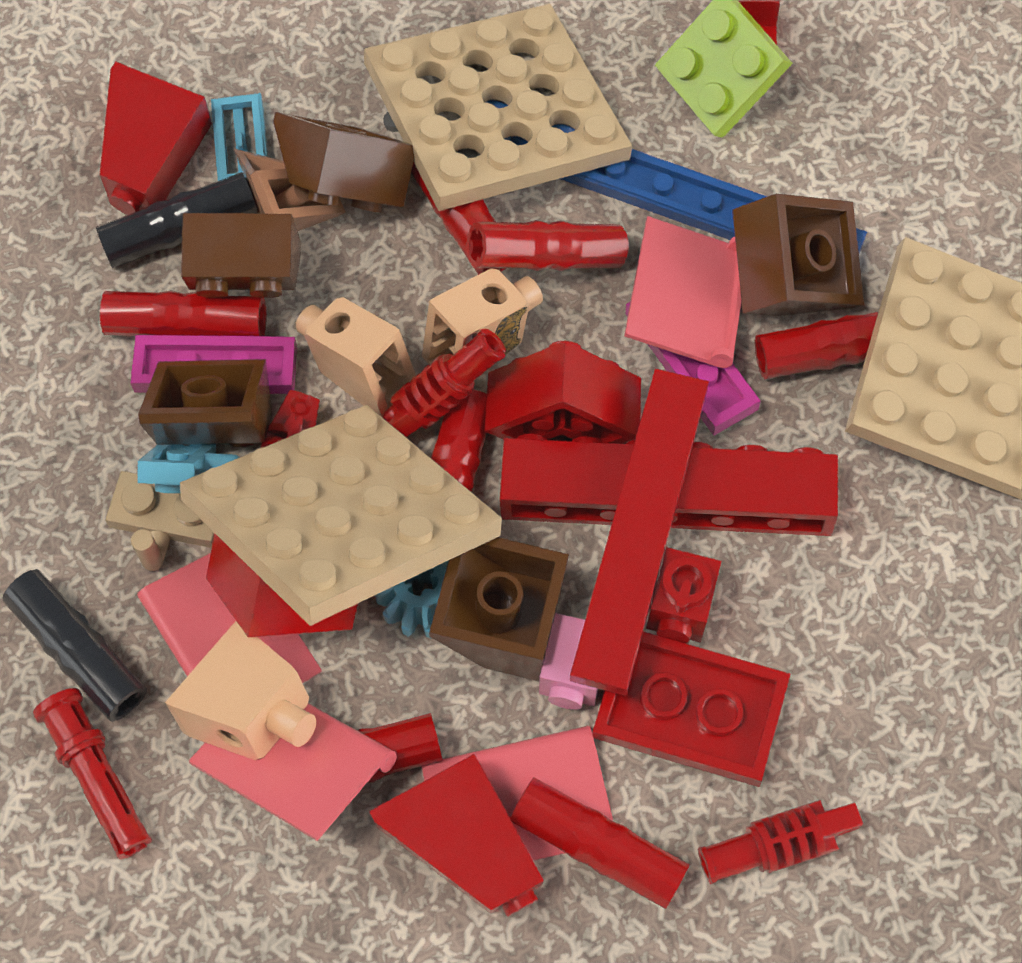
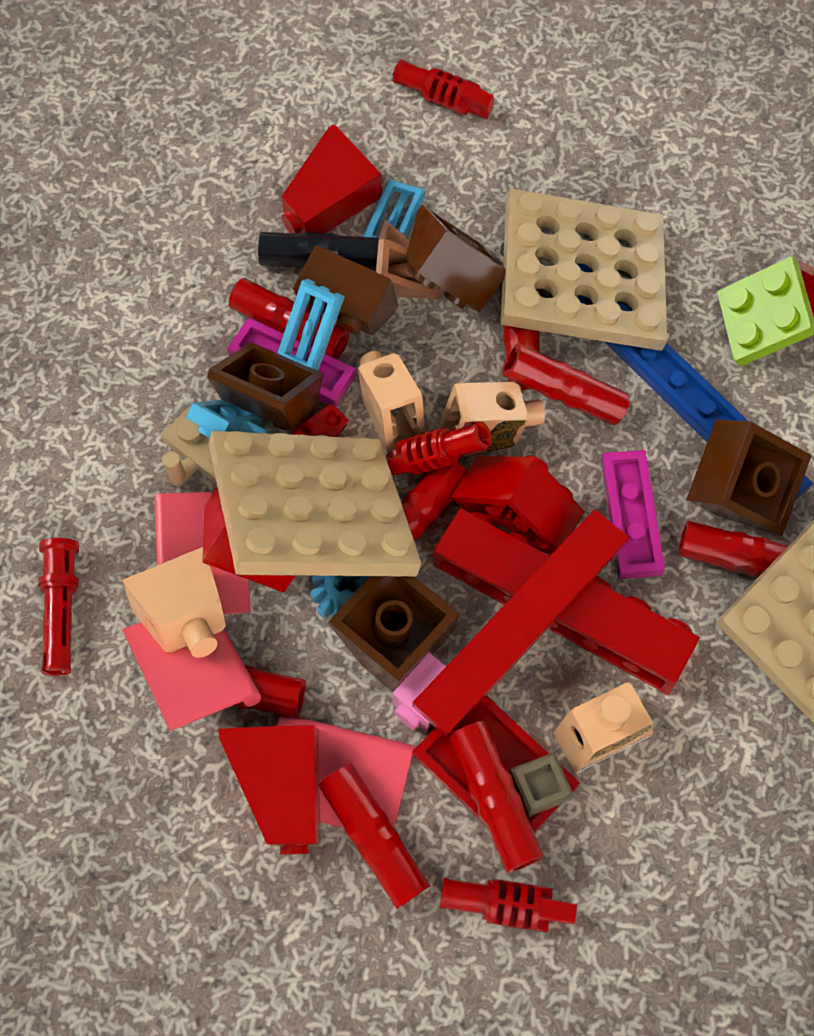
camera: 25 degrees right, 0 degrees up
black axle [2,569,147,722] -> none
coral piece [624,216,742,368] -> none
red brick [646,547,722,643] -> none
none -> medium azure tile [278,279,345,371]
none -> red axle [448,721,545,874]
none -> dark tan tile [510,752,574,817]
none -> light nougat torso [553,682,653,774]

